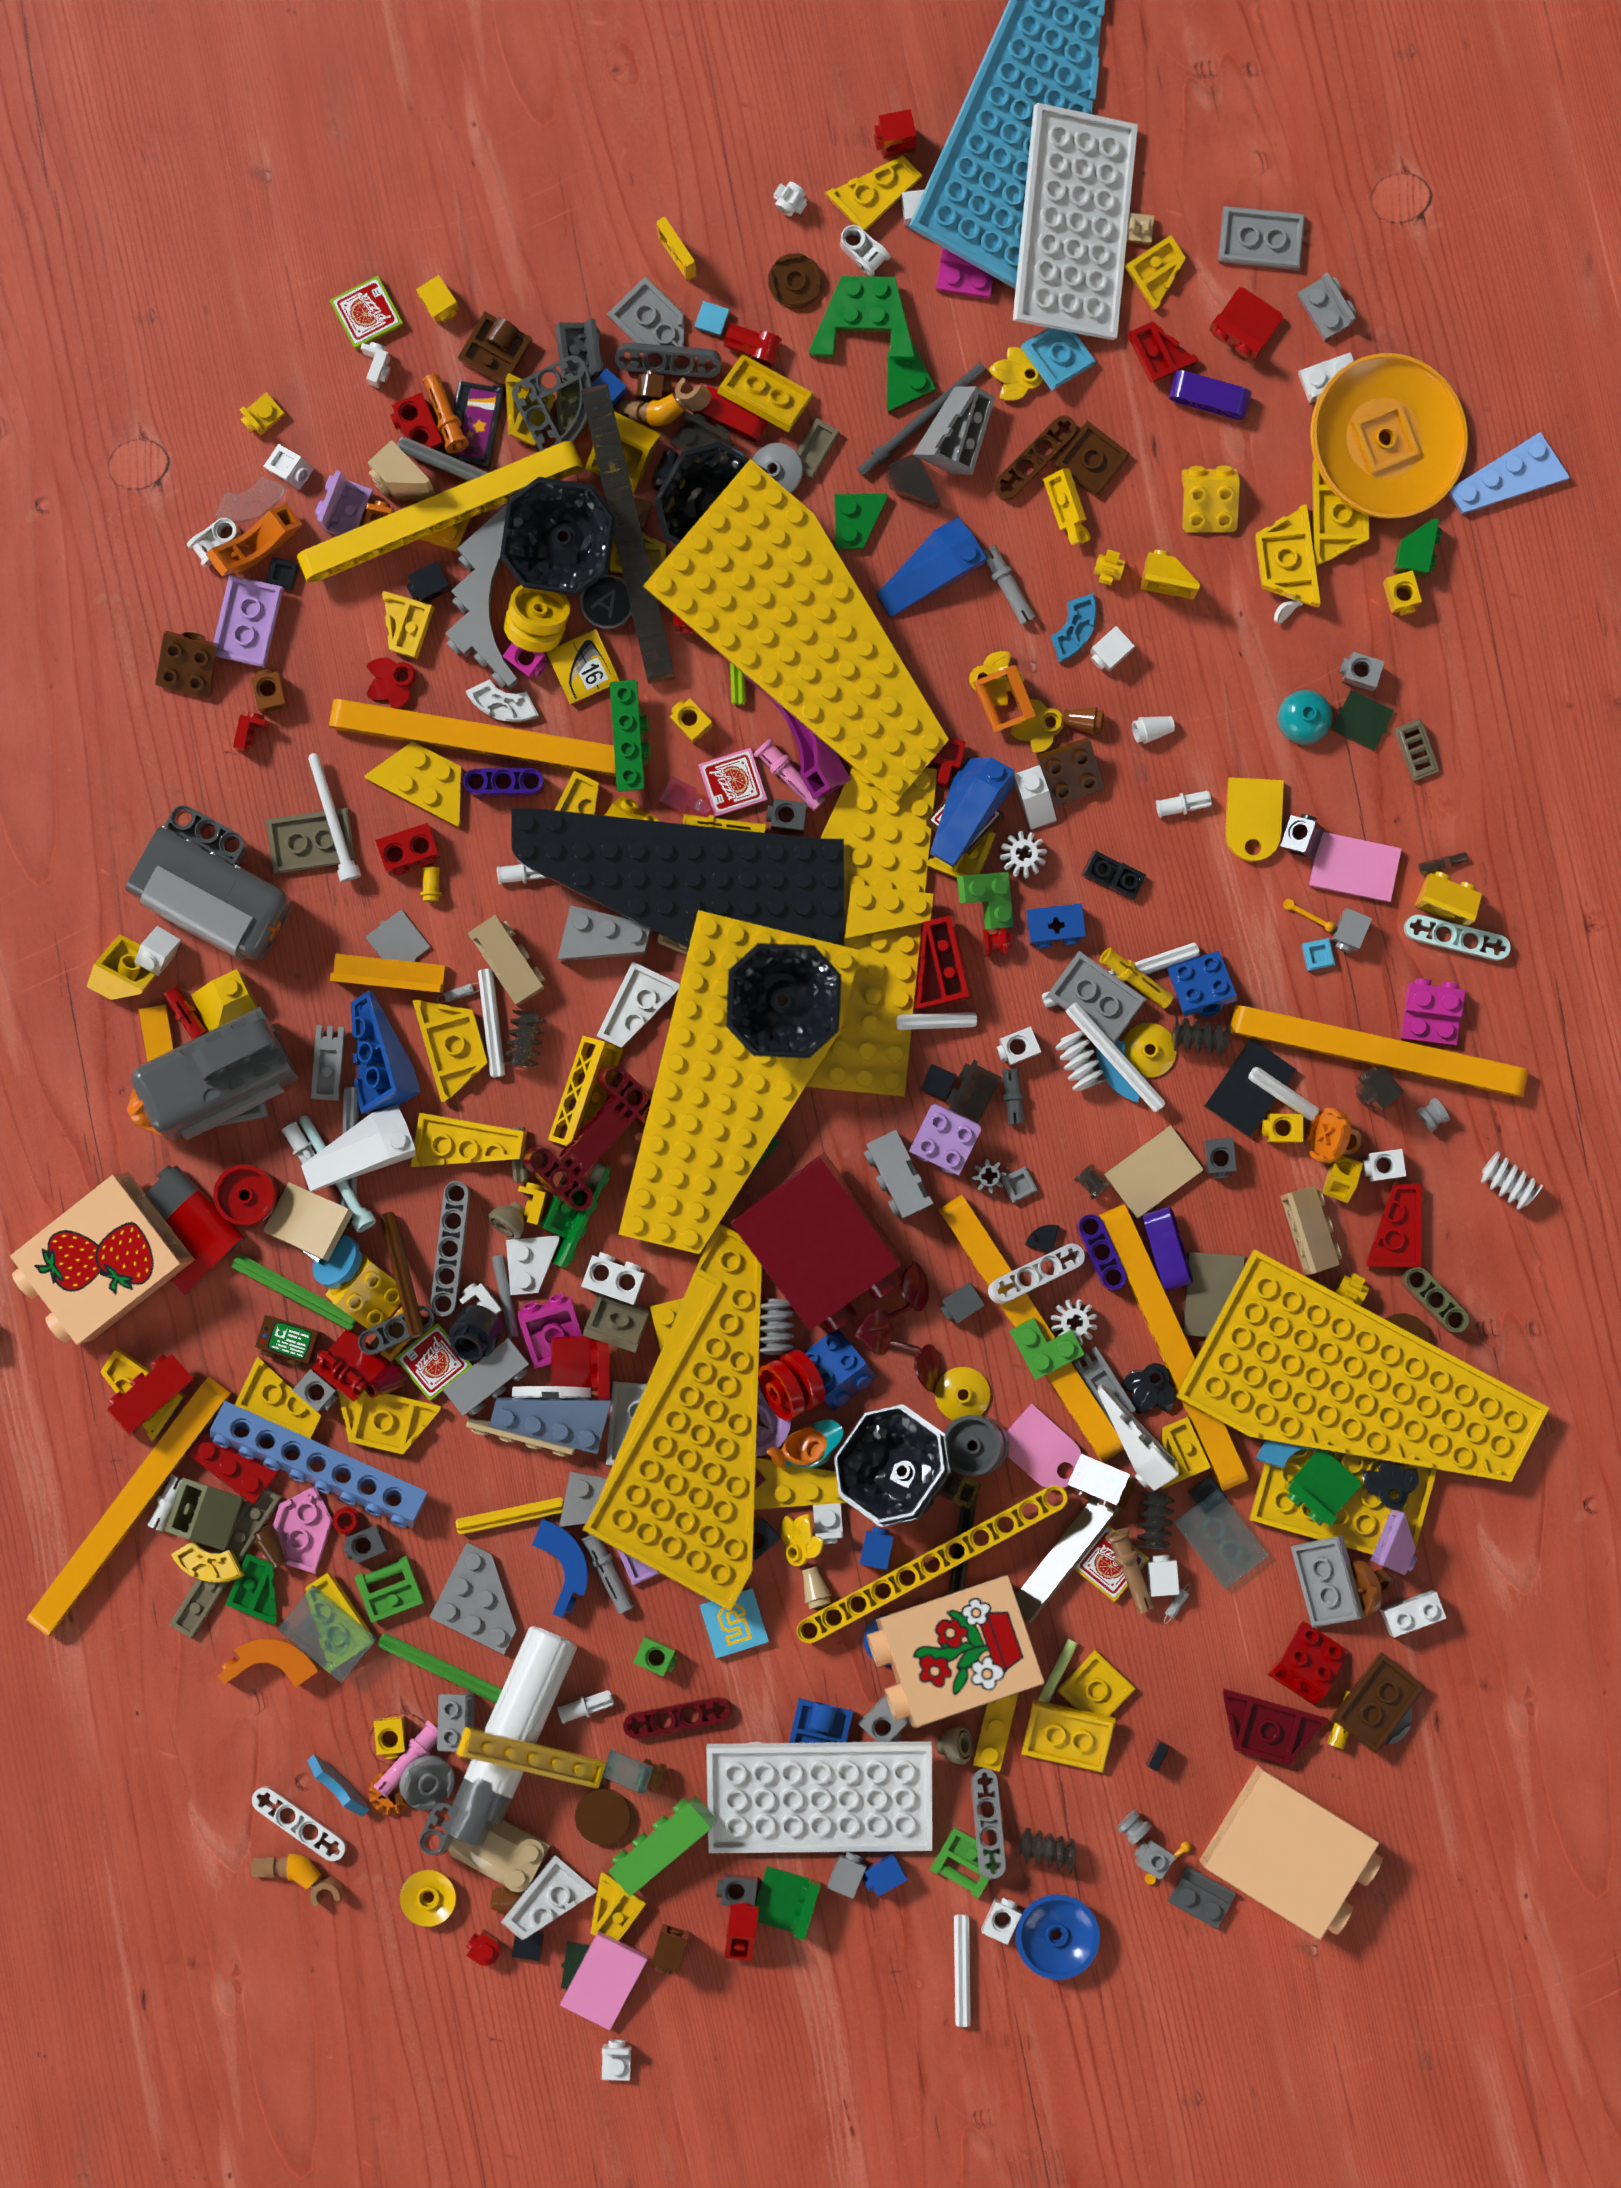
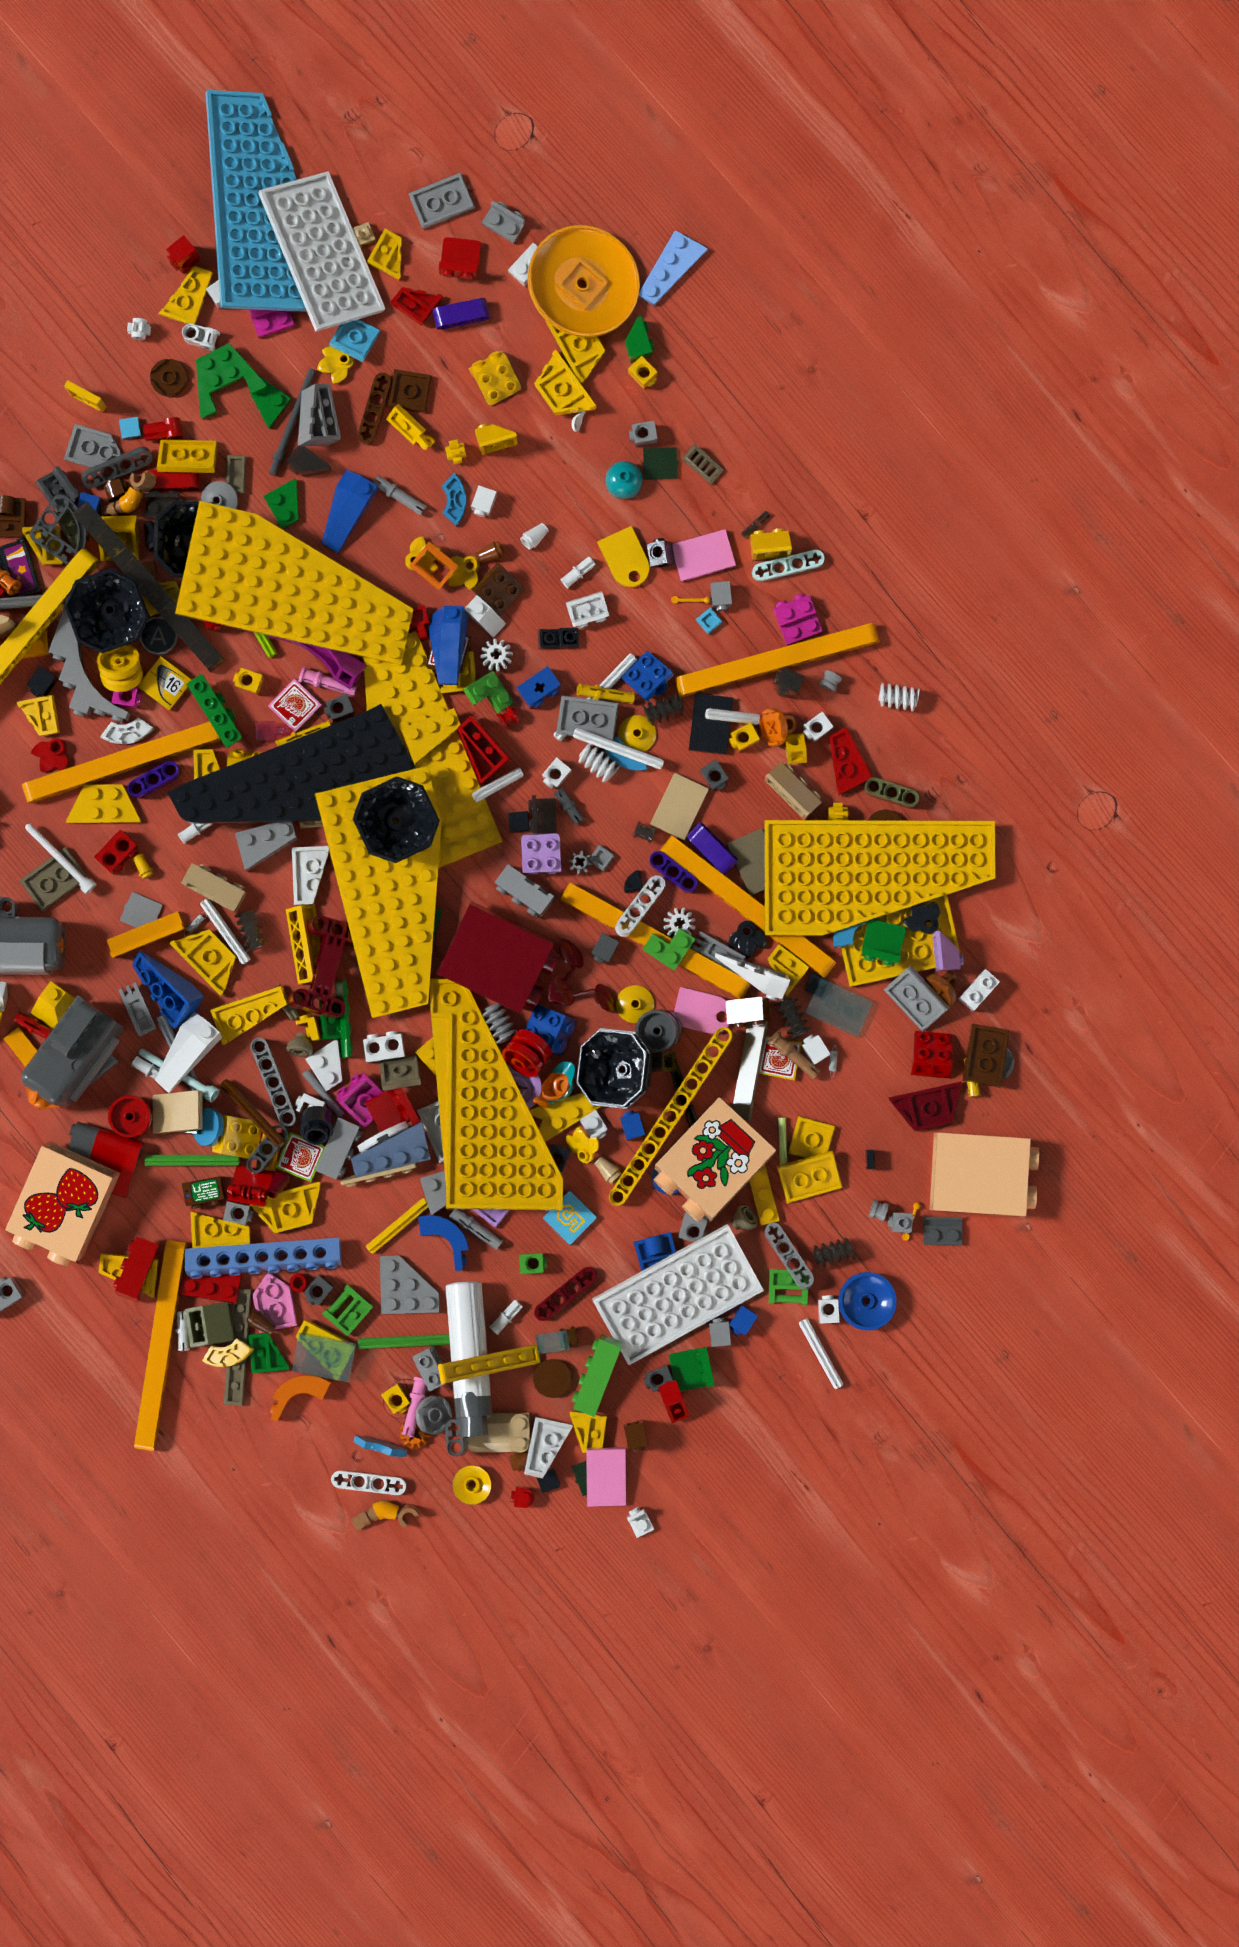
camera: 30 degrees left, 0 degrees up
none -> white bracket [565,591,610,628]

